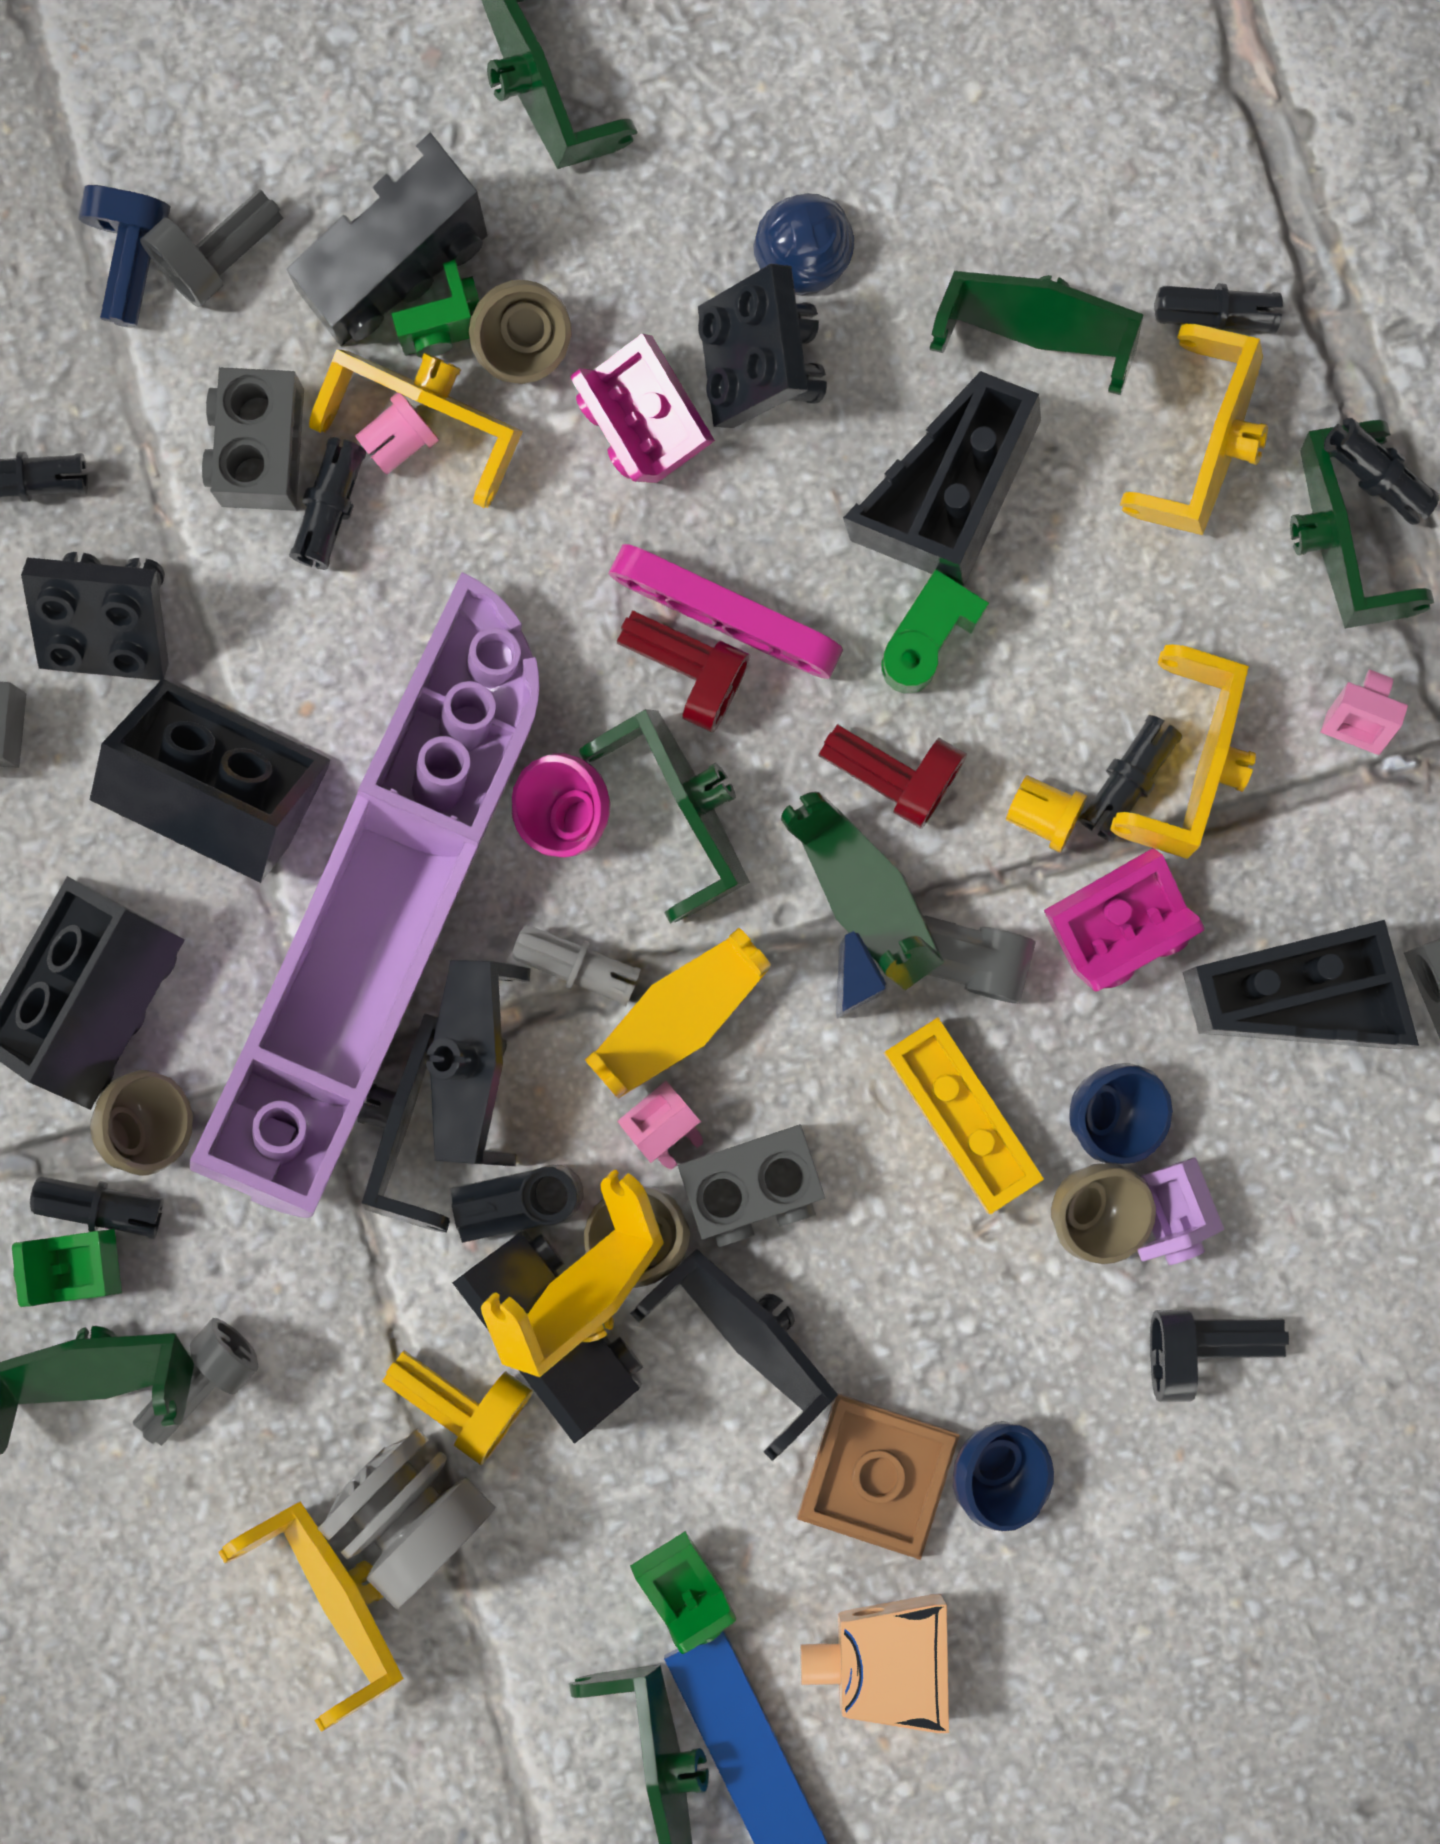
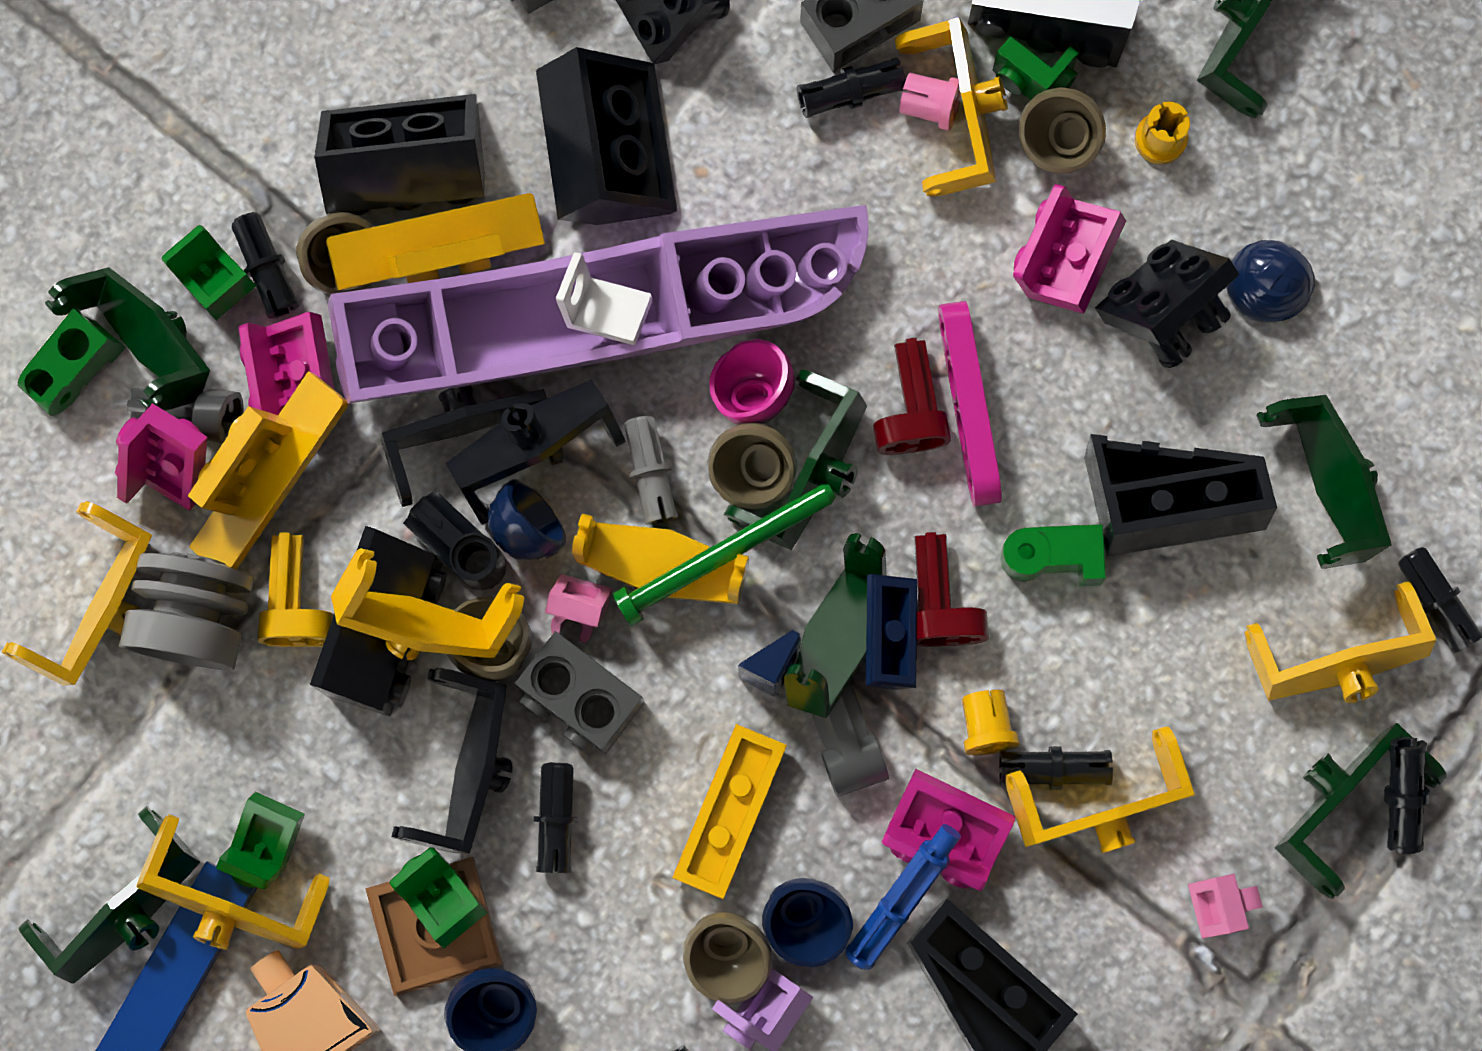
camera: 60 degrees right, 5 degrees down
none -> green leg [17,308,126,416]
none -> dark pink bracket [115,403,208,511]
none -> yellow piece [135,814,330,950]
none -> yellow bracket [188,371,348,570]
none -> dark pink bracket [239,312,335,415]
none -> yellow bracket [326,193,545,290]
none -> green bracket [389,847,488,949]
none -> dark blue piece [488,479,566,560]
none -> black axle [533,762,578,873]
none -> white bracket [556,252,653,345]
none -> green bar [613,484,836,626]
none -> dark tan piece [707,422,797,509]
none -> blue piece [845,824,961,970]
none -> dark blue slope [866,574,917,690]
none -> yellow bush [1134,101,1190,164]

